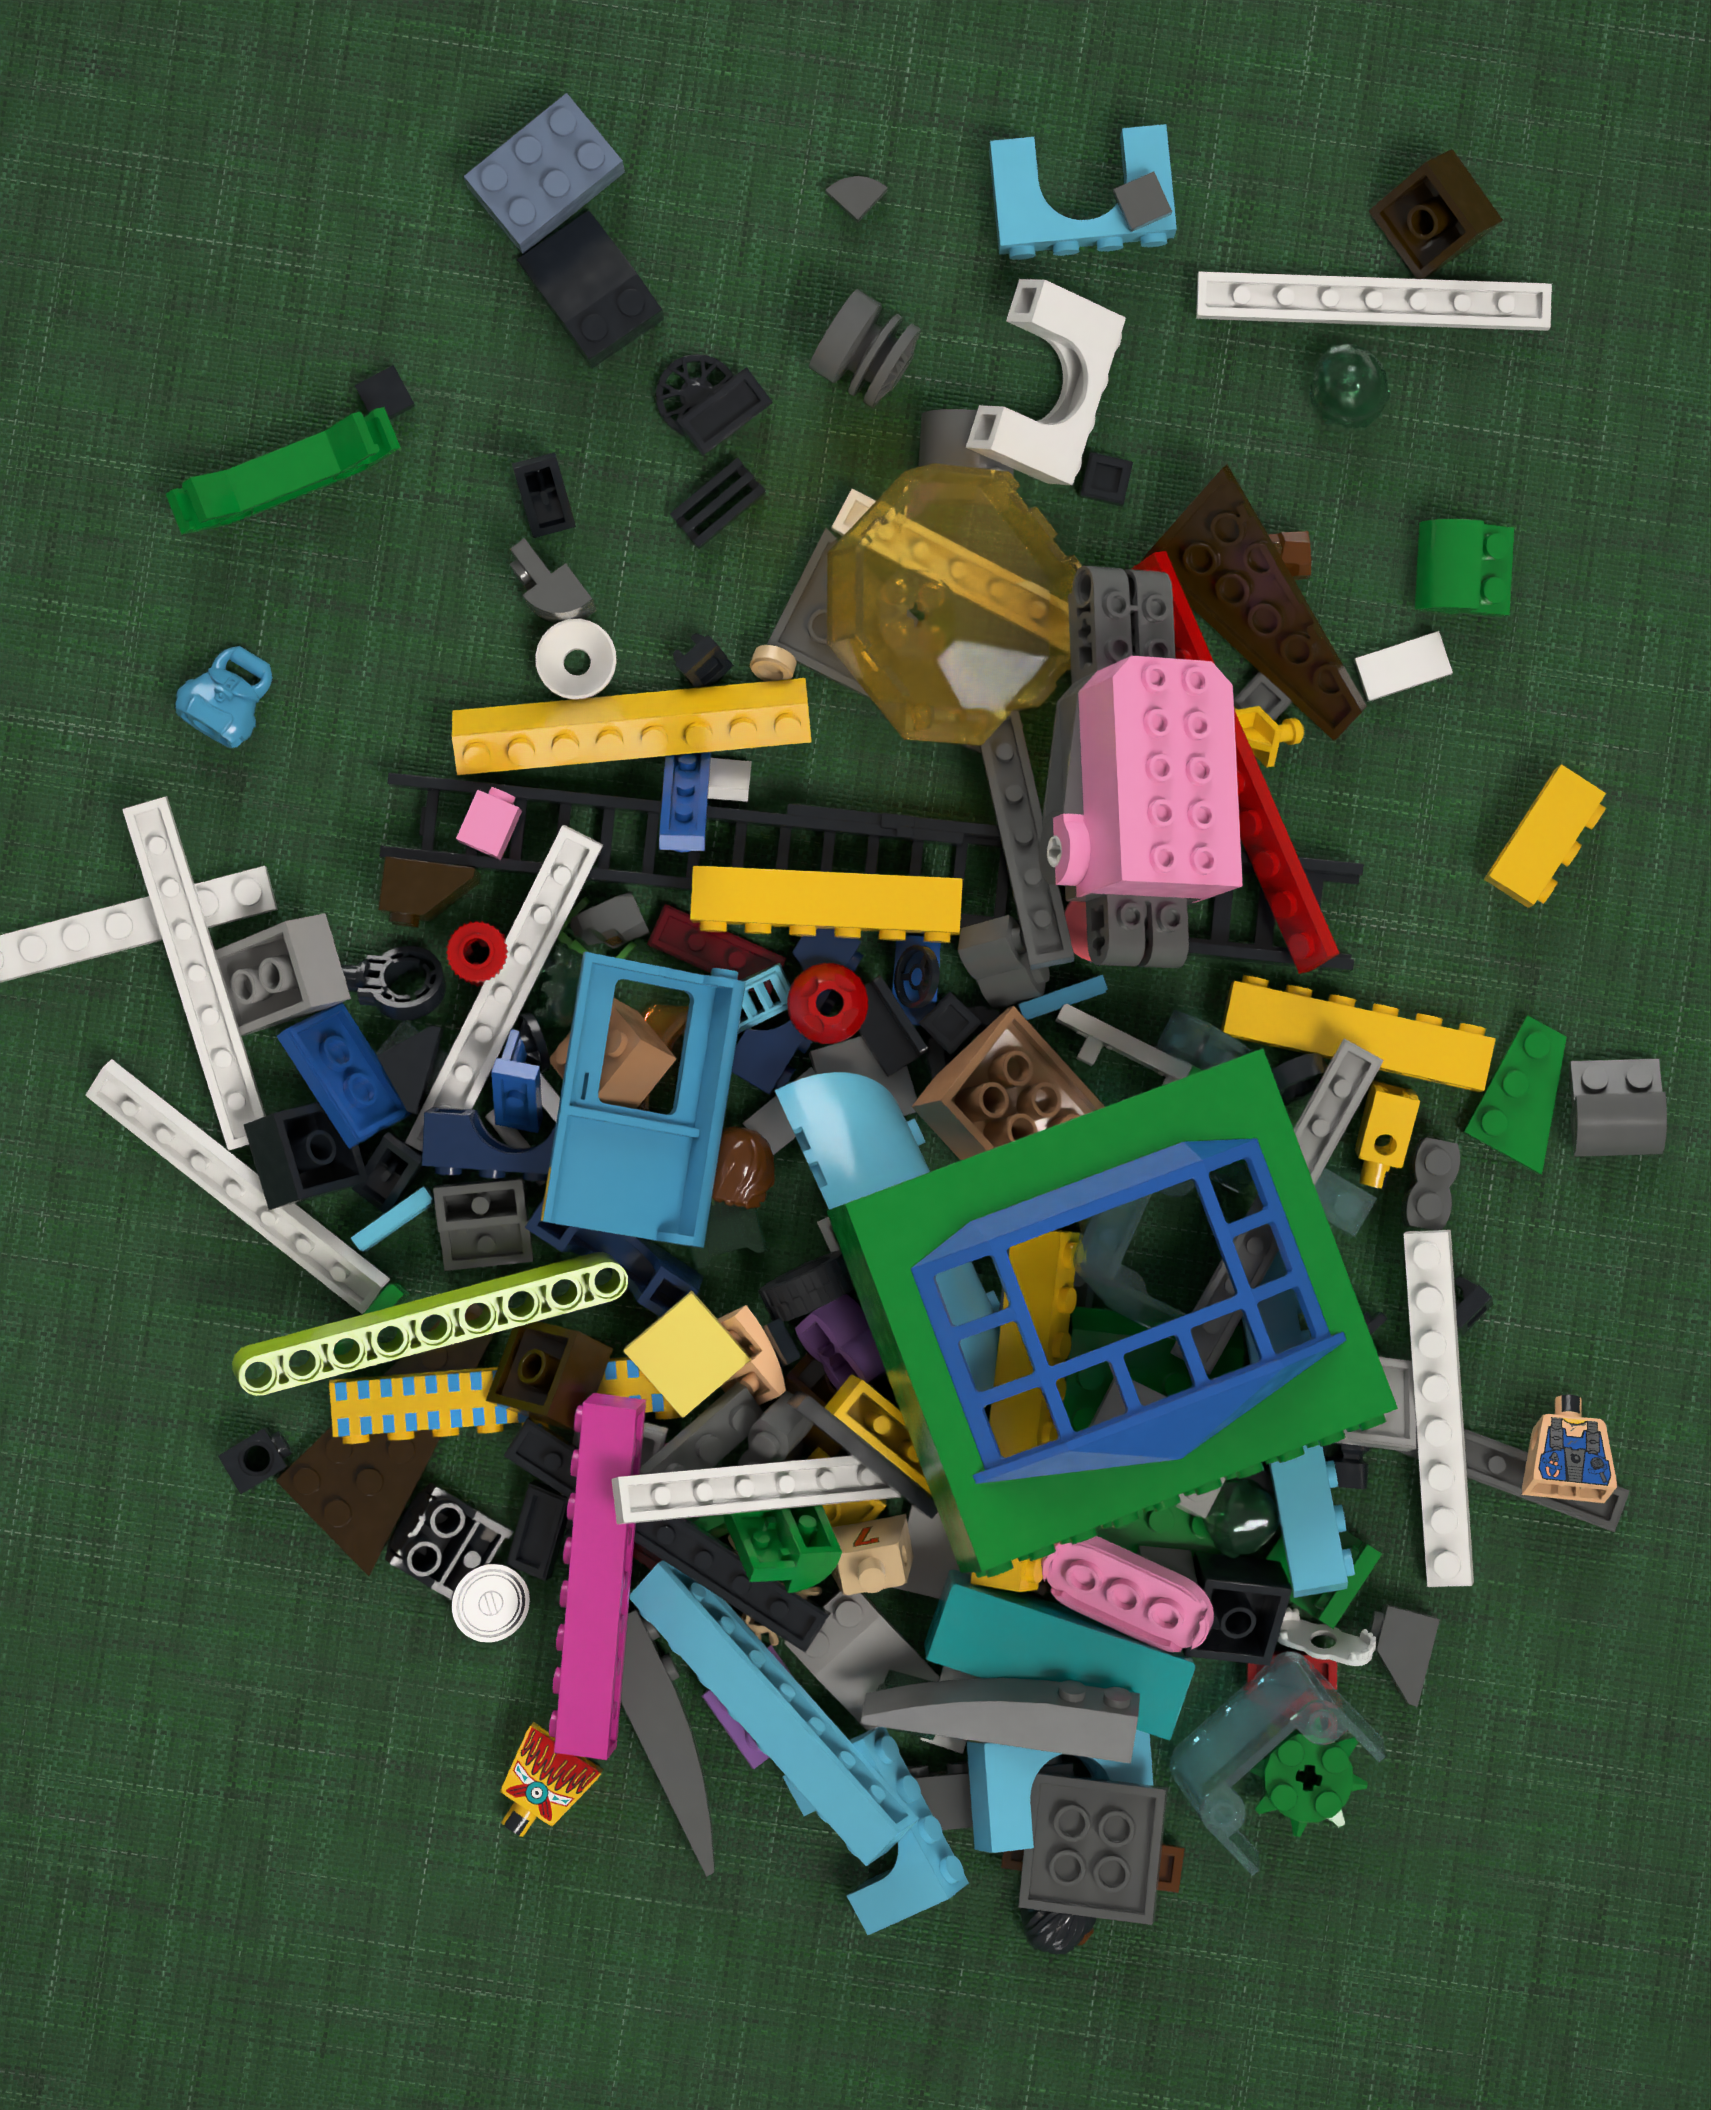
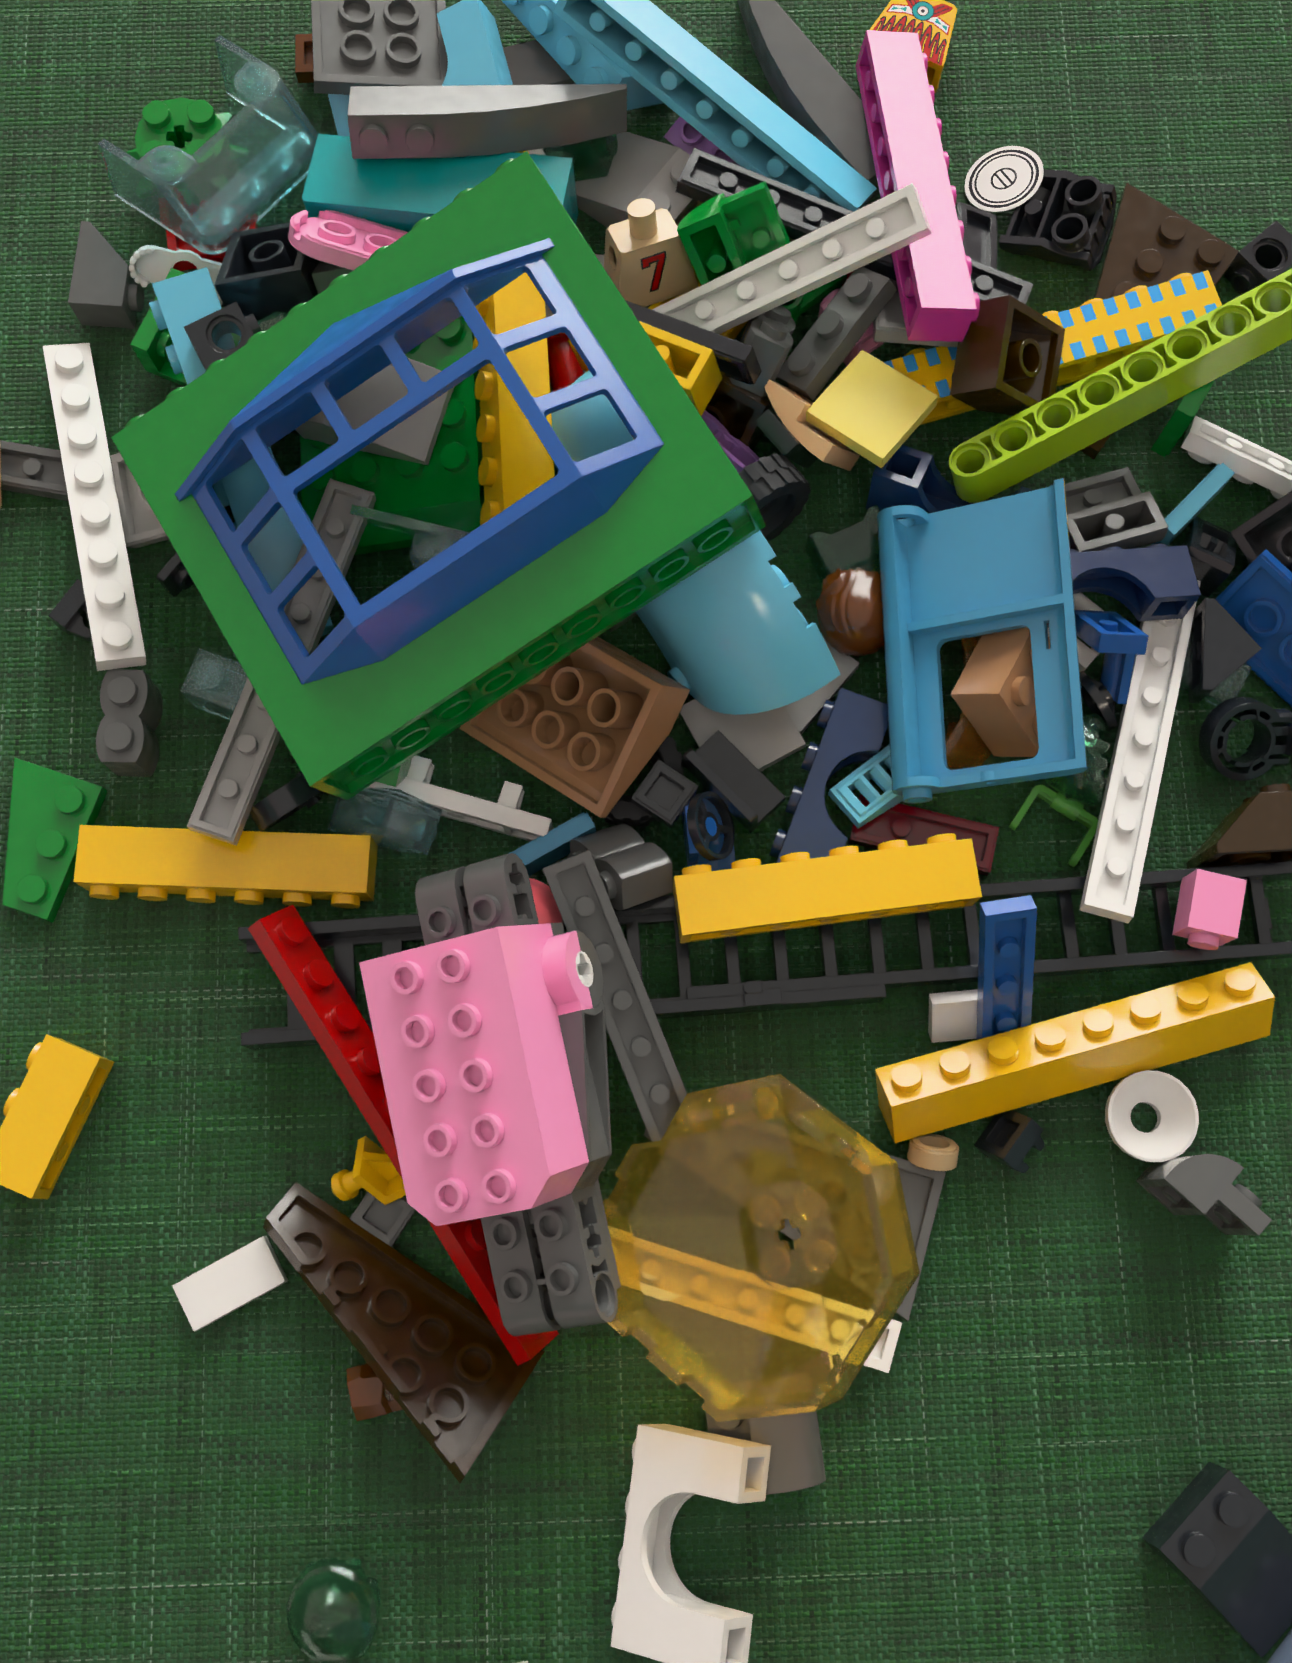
camera: 170 degrees right, 10 degrees down
red hose [446,921,509,987] -> none
black slope [512,452,576,538] -> none
dark grey rock [570,891,650,949] -> none
black wheel [656,354,734,436] -> none
black tile [670,457,766,549] -> none
black tile [675,367,773,456] -> none
red piece [787,963,868,1044] -> none
dark grey wheel [808,289,921,408] -> none
black tile [1080,452,1133,507] -> none
yellow torso [1355,1081,1420,1189] -> none
green brick [1415,519,1514,617] -> none
none -> black brick [184,302,262,370]

